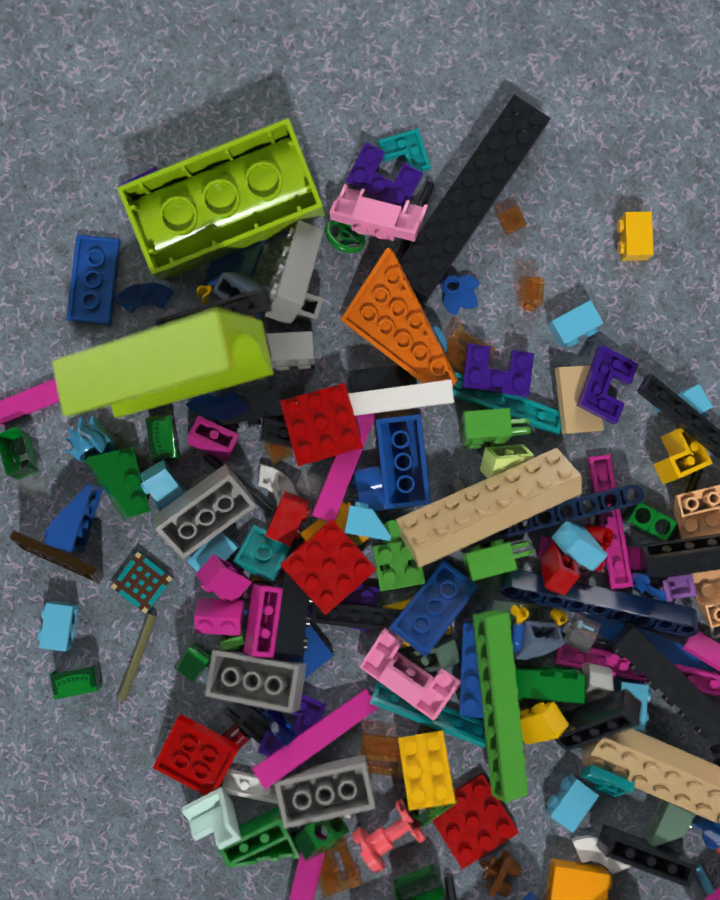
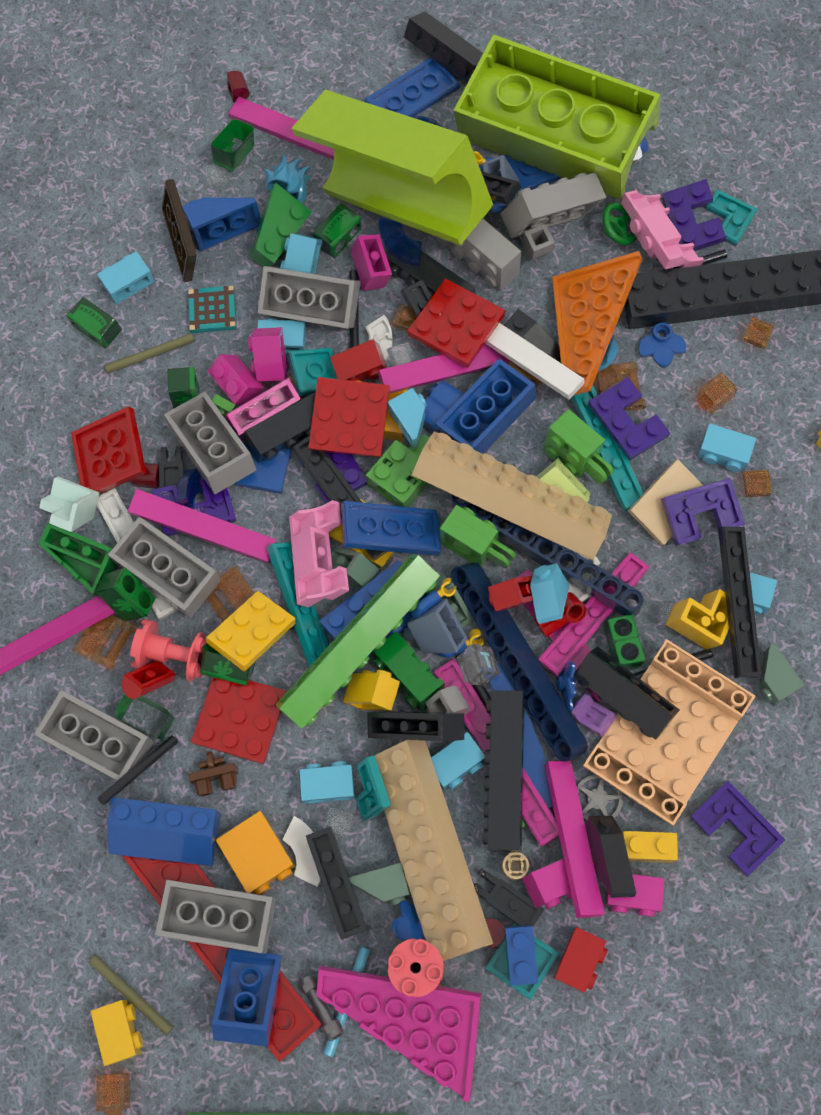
camera: 55 degrees right, 15 degrees down
none -> red brick [121,661,176,699]
none -> black brick [404,11,483,83]
none -> clear orange plate [743,470,772,497]

